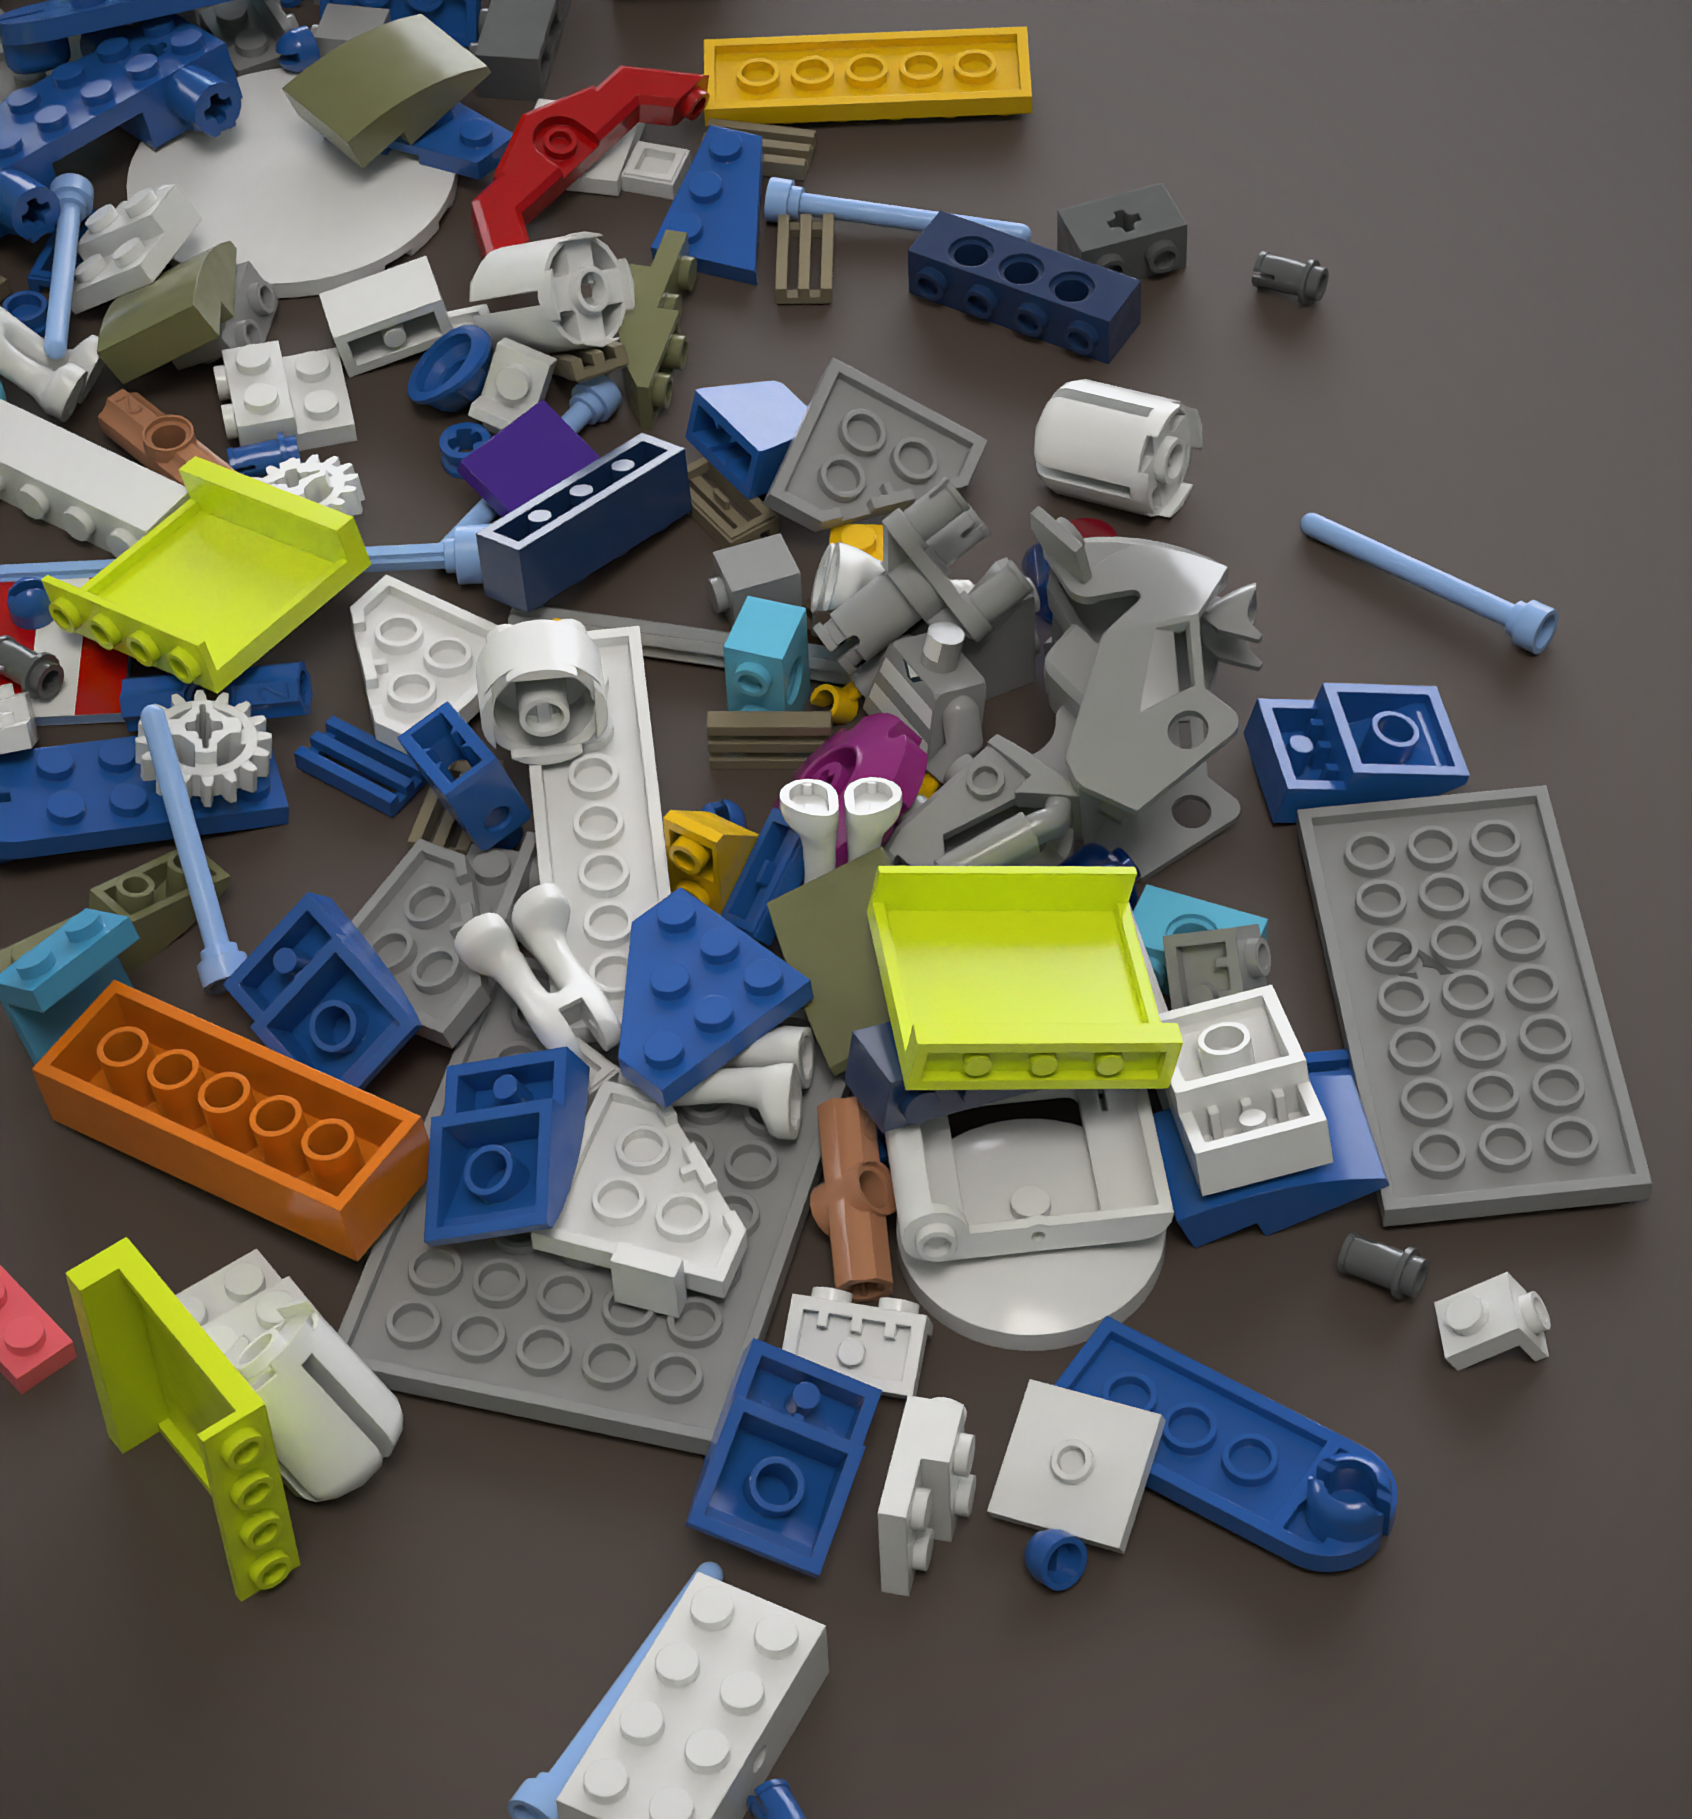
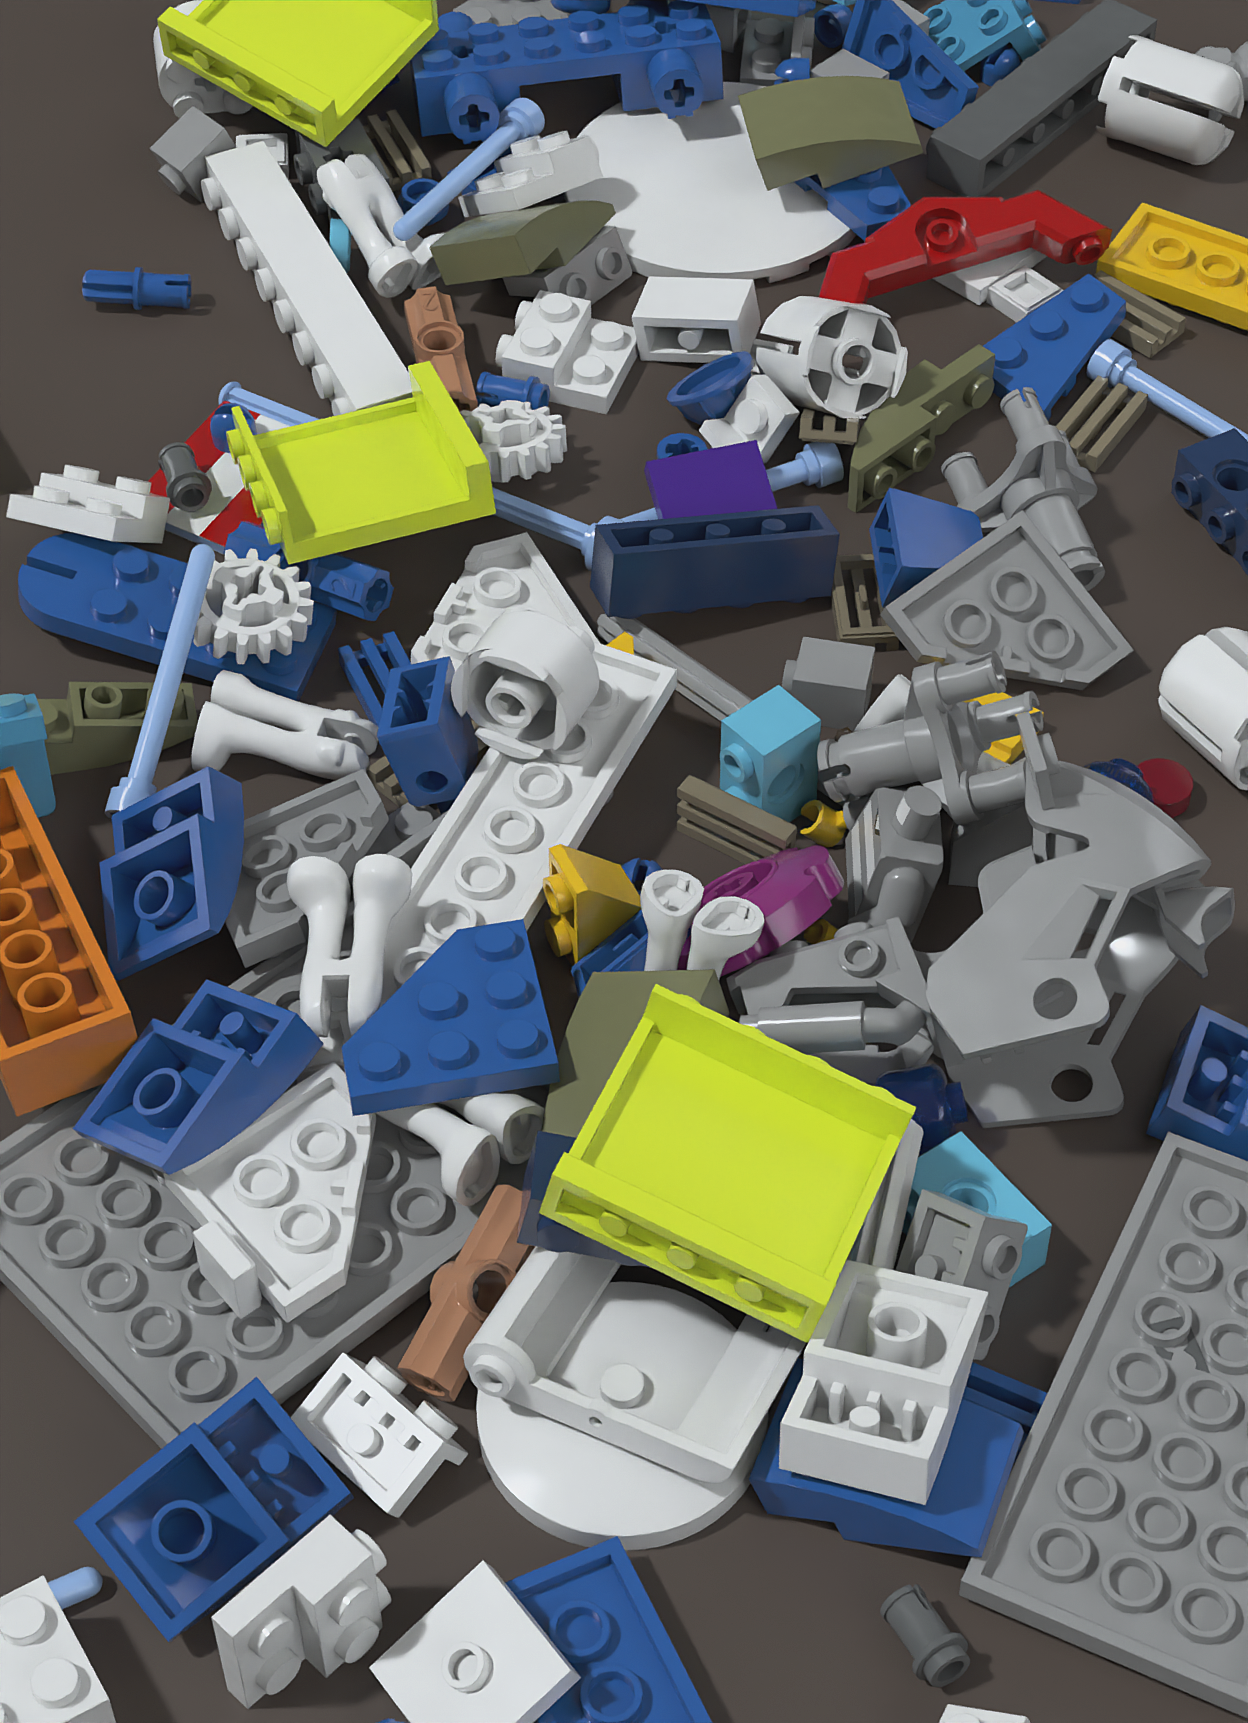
camera: 30 degrees right, 0 degrees up
none -> white piece [191,670,378,780]
none -> light grey wheel [941,387,1105,592]

